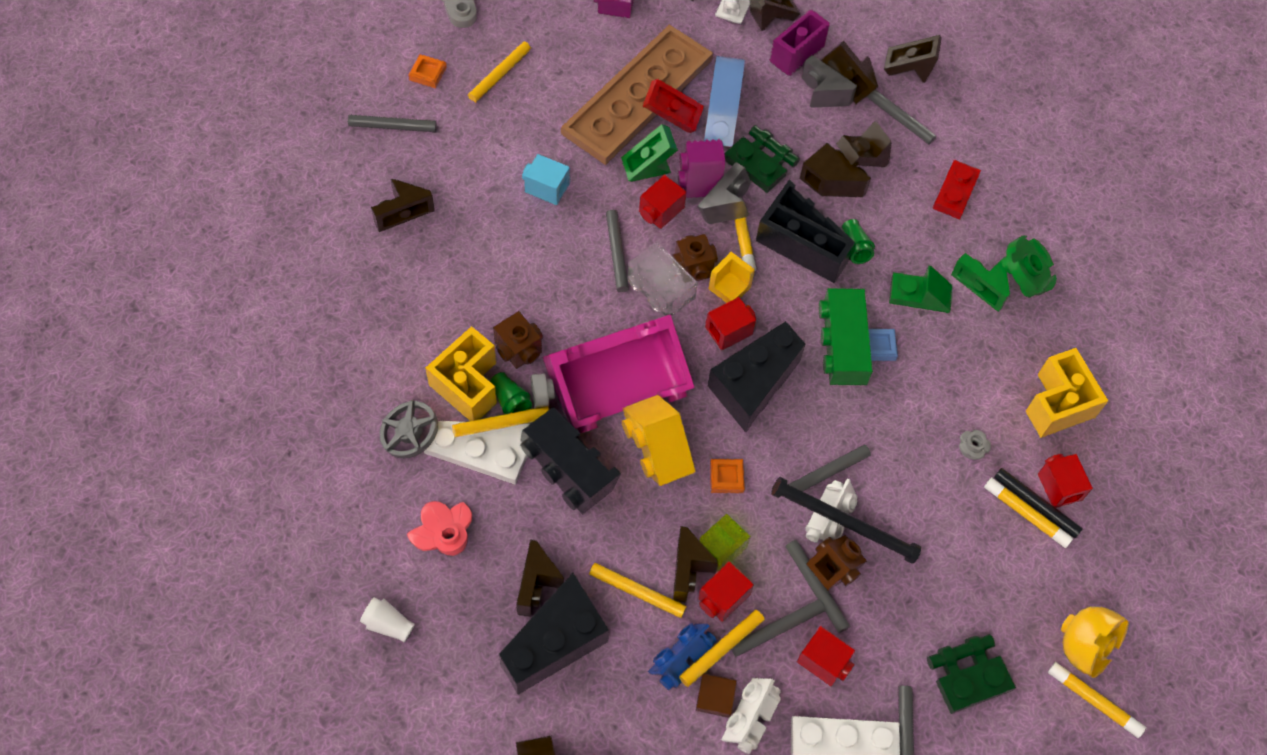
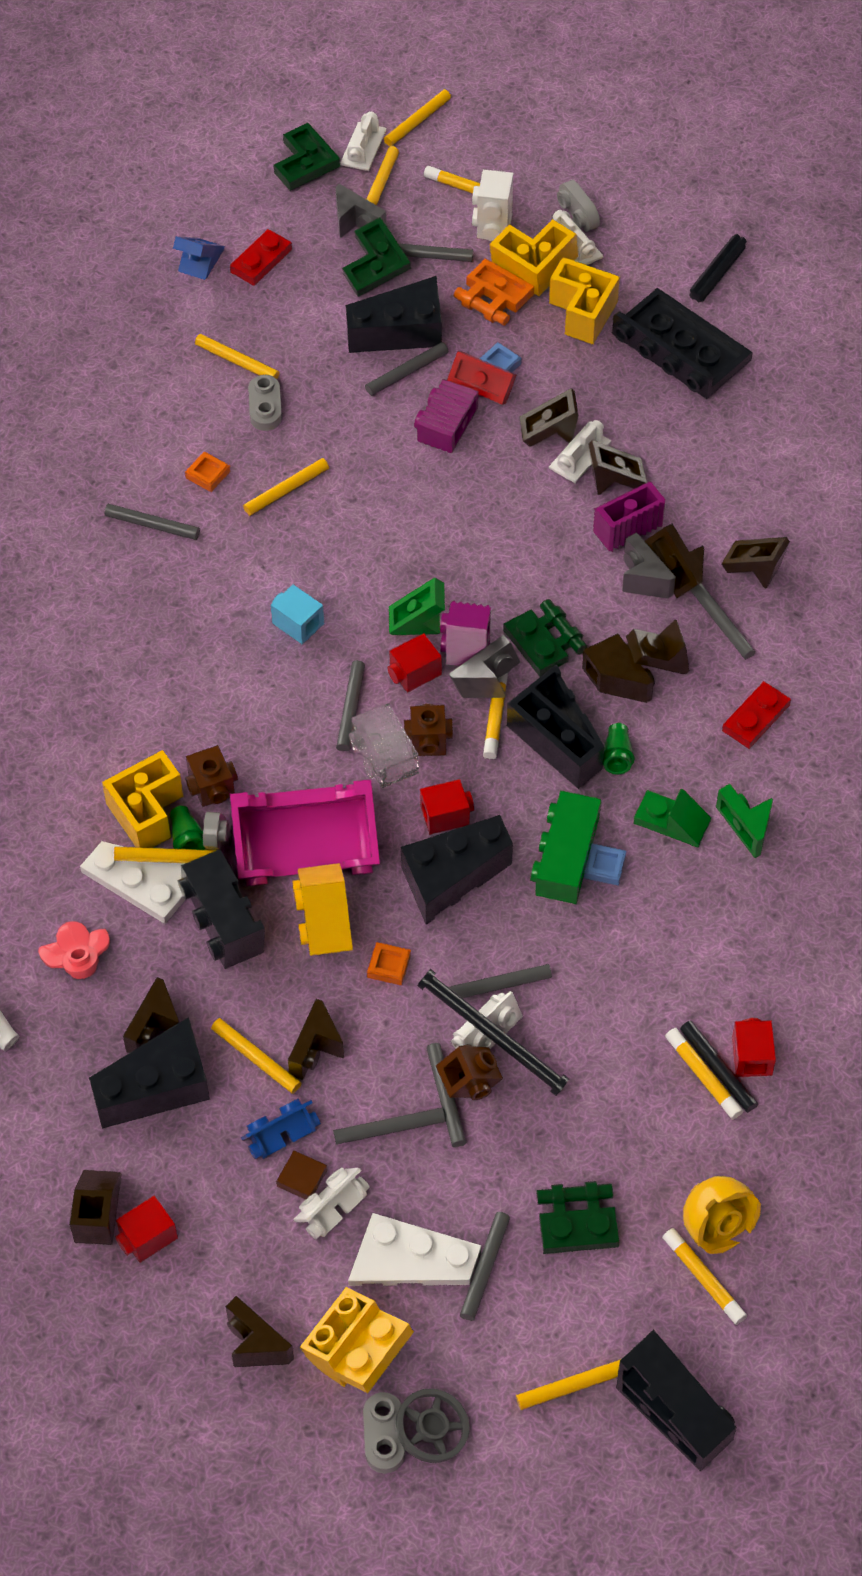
camera: 20 degrees right, 5 degrees down
dark brown slope [371,179,435,232] -> none
dark grey wheel [379,400,438,459] -> none
medium nougat plate [561,24,713,165] -> none
red plate [643,78,704,133] -> none
yellow bar [679,609,765,687] -> none
red brick [698,561,754,622] -> none
clear neon green panel [699,513,751,572] -> none
medium blue arch [704,56,745,147] -> none
yellow panel [708,252,755,303] -> none
red brick [797,626,856,686] -> none
light grey plate [959,430,991,460] -> none
green plate [1002,235,1056,298] -> none
yellow brick [1025,348,1108,438] -> none

